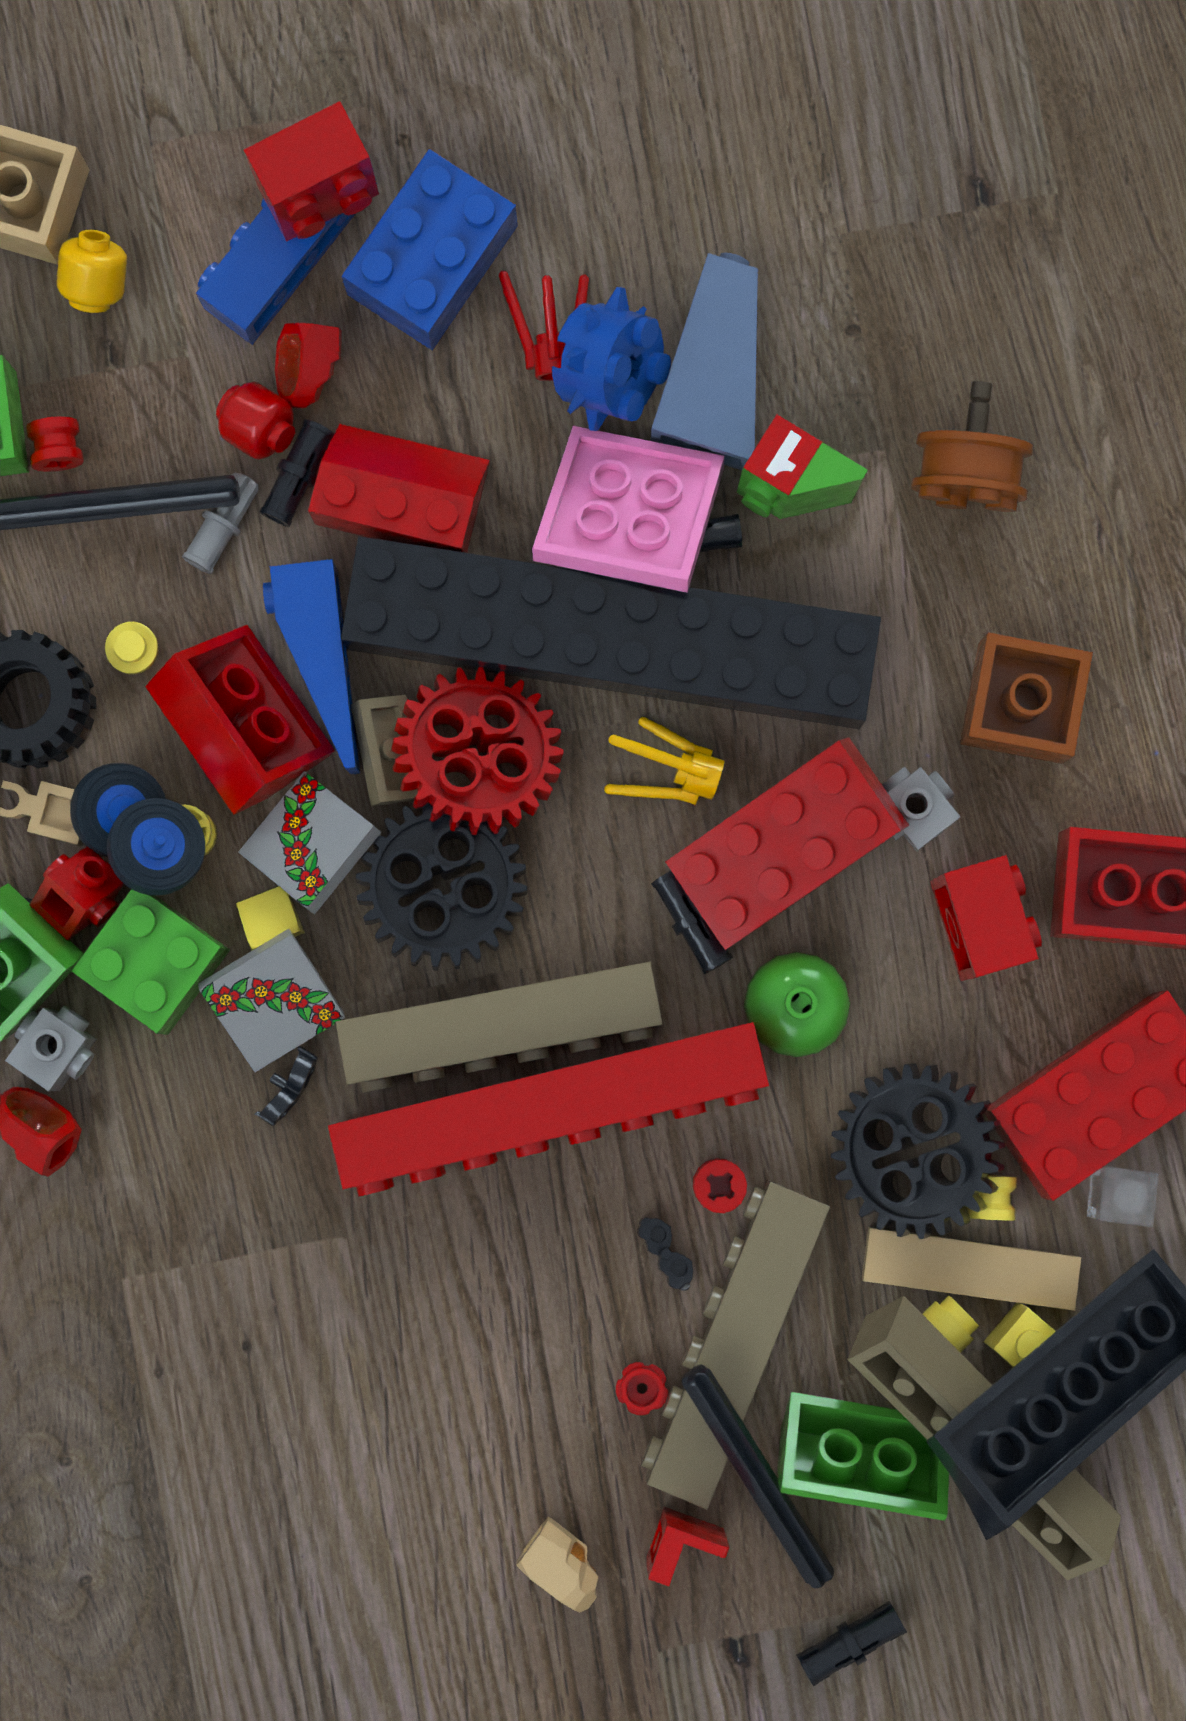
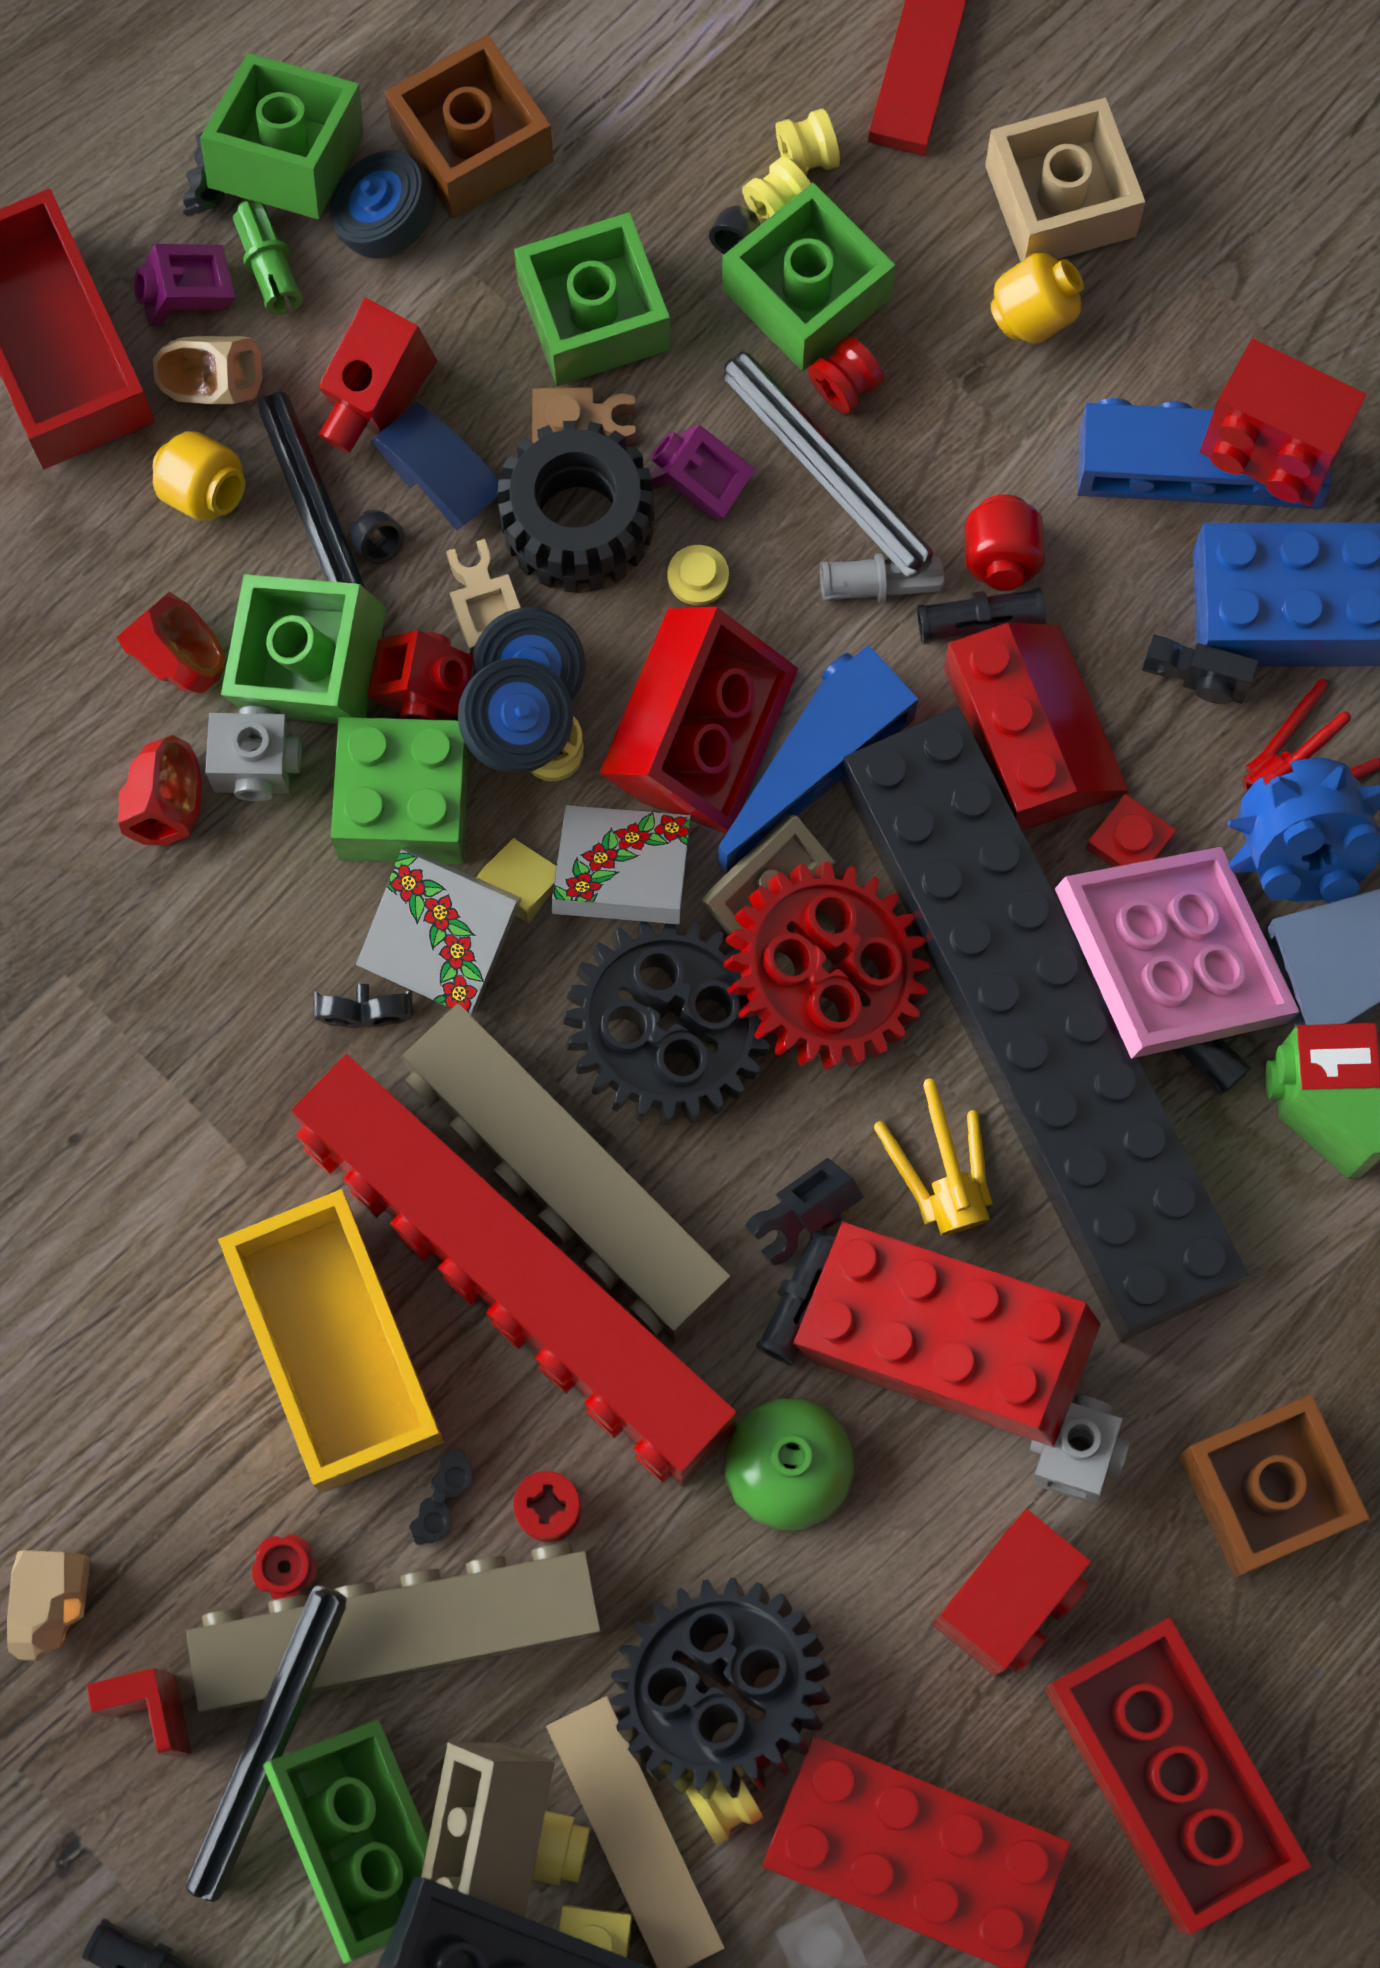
camera: 55 degrees right, 10 degrees down
red rock [275,323,342,409] -> none
none -> yellow piece [218,1189,445,1494]
none -> magenta bracket [651,424,755,521]
none -> black plate [745,1157,864,1265]
none -> red plate [1086,794,1176,867]
none -> black plate [1142,634,1258,704]

